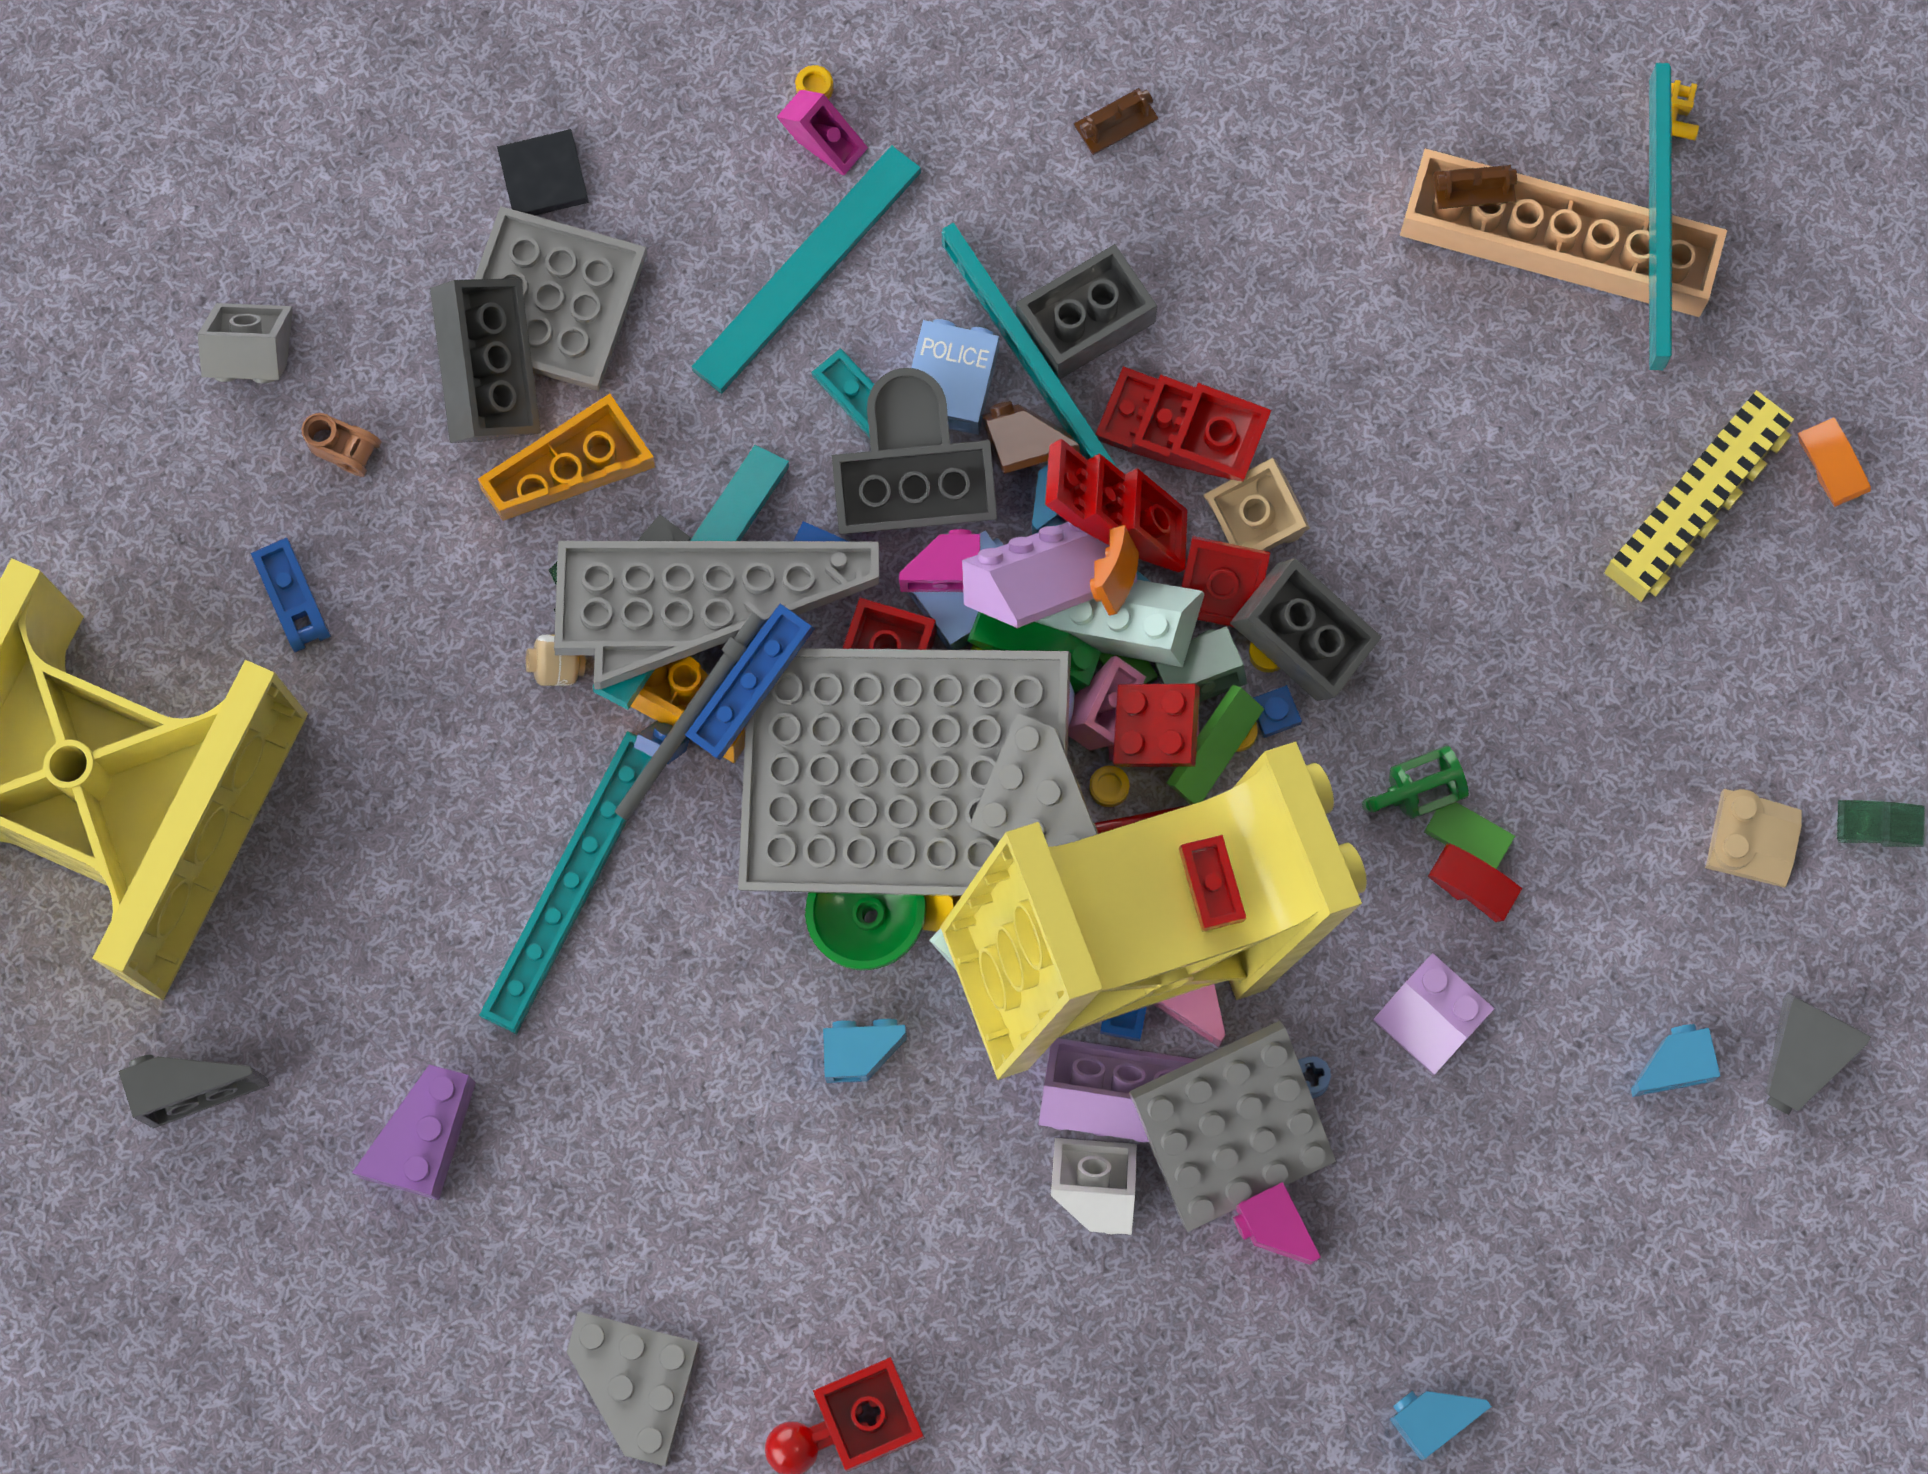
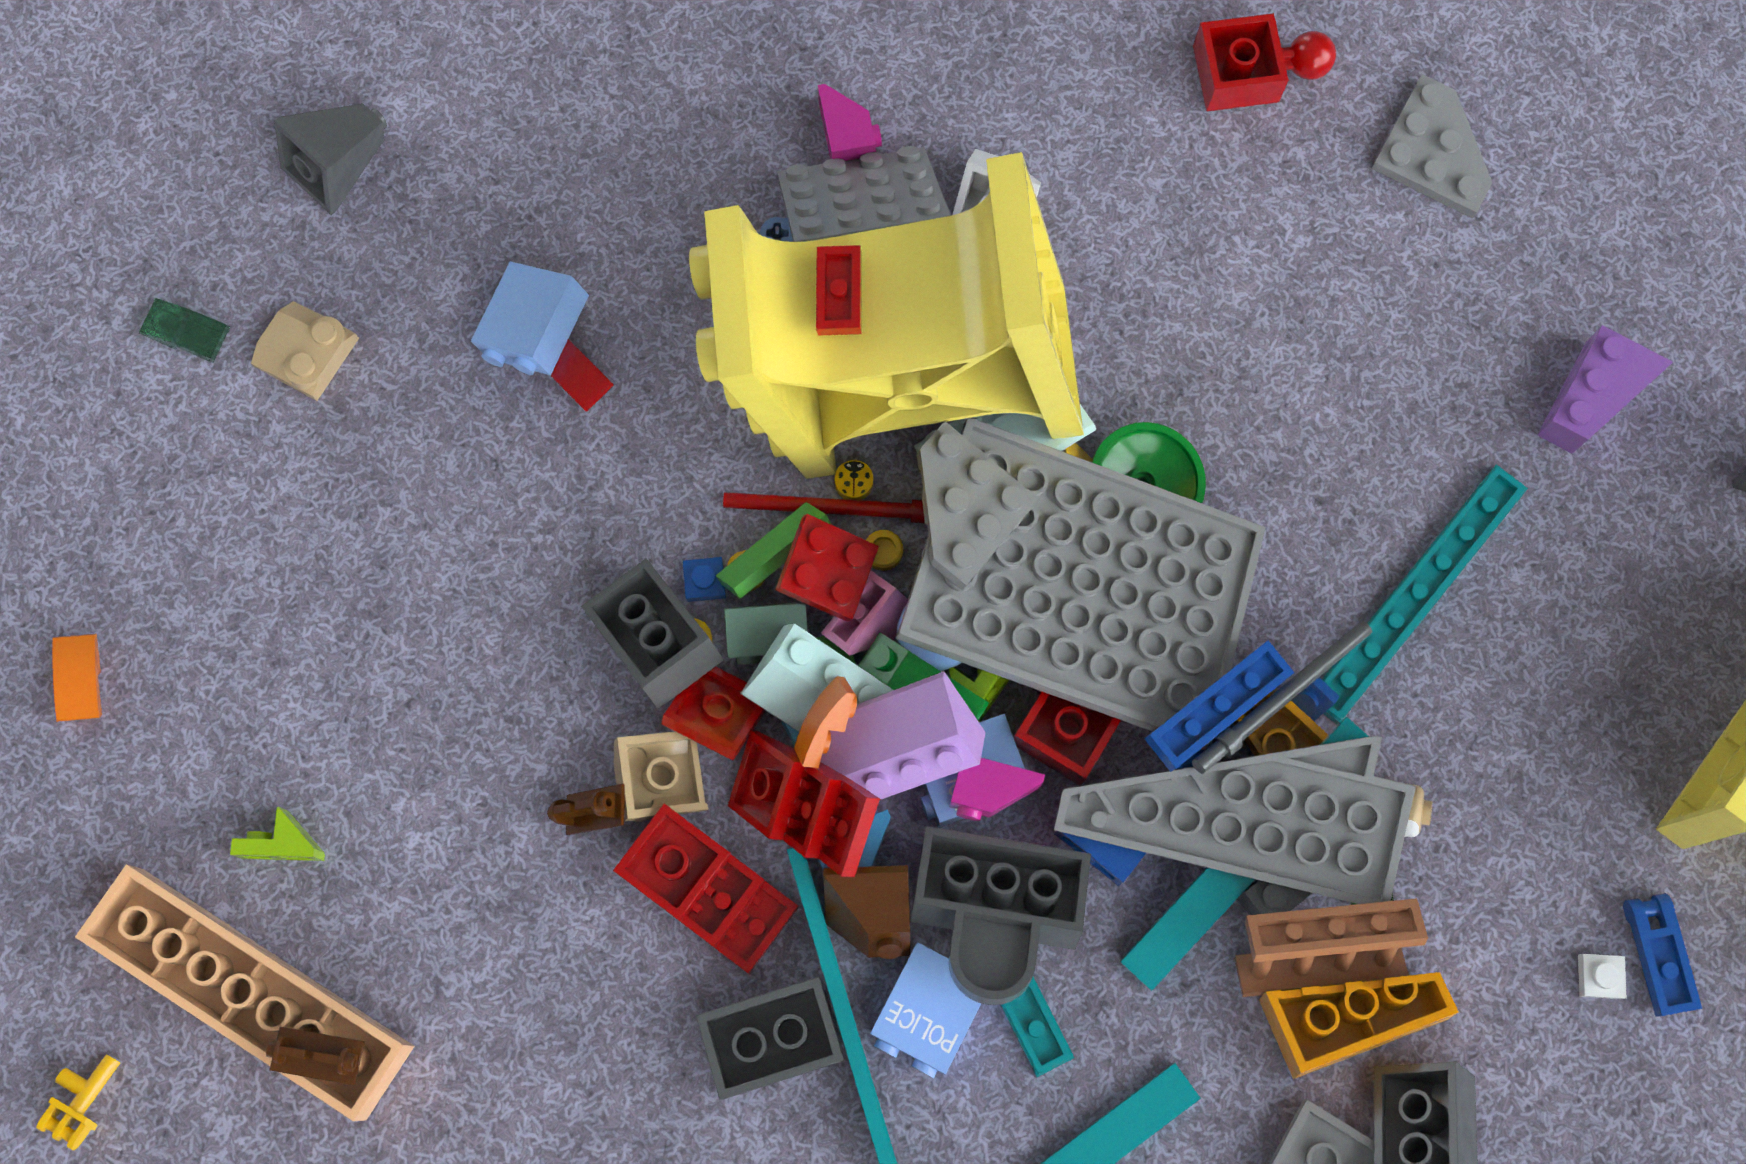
camera: 170 degrees left, 0 degrees up
nougat piece [301,413,382,477] -> none
dark azure slope [823,1019,907,1083] -> none
green piece [1362,745,1469,819] -> none
lavender slope [1373,953,1495,1075] -> none
bright green tile [1424,796,1515,869] -> none
light yellow brick [1604,390,1794,602] -> none
dark azure slope [1631,1024,1720,1097] -> none
teal tile [1649,63,1672,371] -> none
none -> lime slope [230,806,325,861]
none -> light blue brick [471,261,589,376]
none -> reddish brown hinge [547,784,625,836]
none -> nougat fence [1234,898,1428,997]
none -> white plate [1578,954,1627,999]

